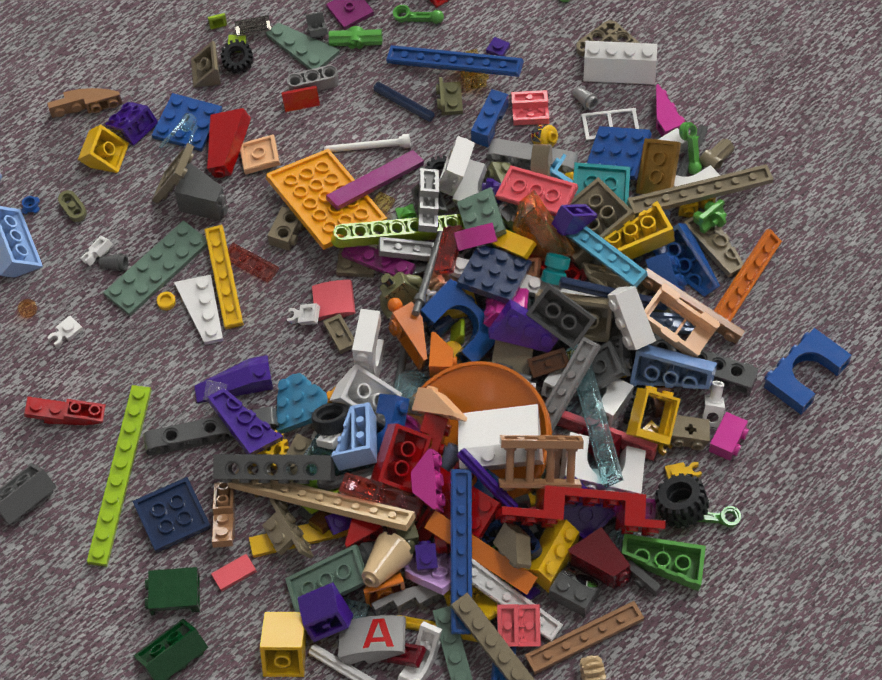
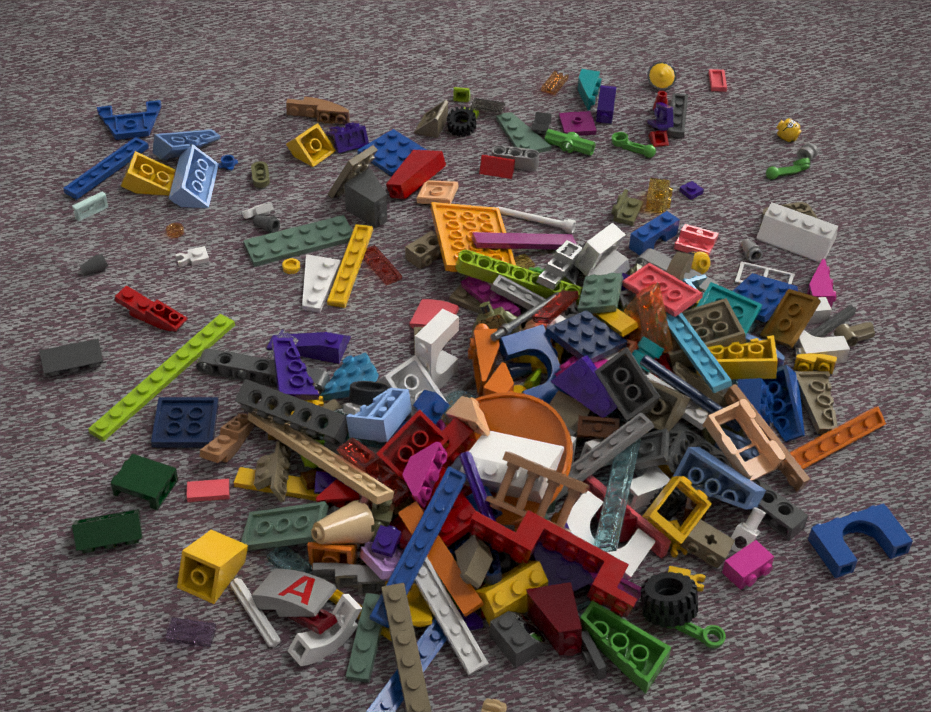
camera: 20 degrees right, 15 degrees down
clear light blue plant [159,113,198,149] -> none
white plate [287,303,320,325] -> none
dark purple slope [298,582,354,642] -> none
dark blue axle [373,82,435,122] -> none
blue tile [386,45,524,77] -> none
dark pink slope [454,223,497,251] -> none
coral slope [497,604,541,647] -> none
medium nougat plate [525,601,644,675] -> none
dark purple slope [552,204,598,236] -> none
white slope [607,286,656,350] -> none
dark tan plate [627,164,774,217] -> none
bright green piece [679,122,702,175] -> none
bright green hips [693,199,727,233] -> none

